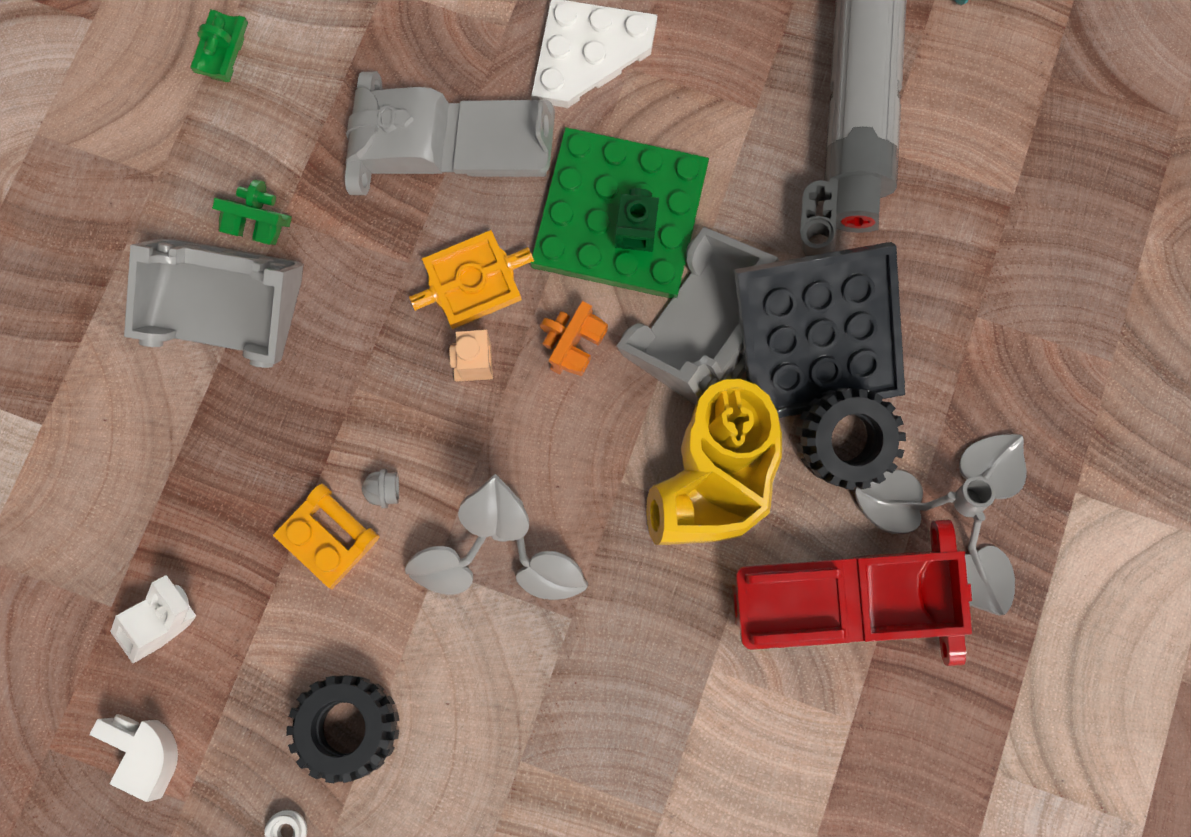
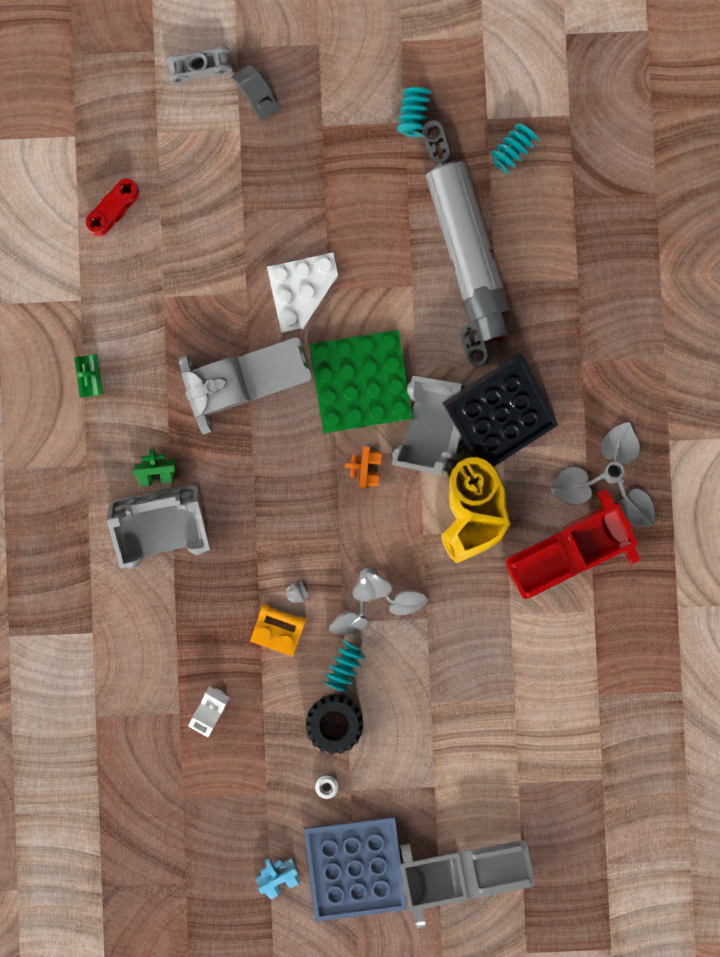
camera: 25 degrees left, 10 degrees up
white brick [89,714,178,802] -> none
light orange plate [409,230,534,329] -> none
light nougat brick [449,330,493,382] -> none
dark green brick [615,188,659,252] -> none
black tyre [796,388,906,490] -> none
none -> teal piece [322,640,366,693]

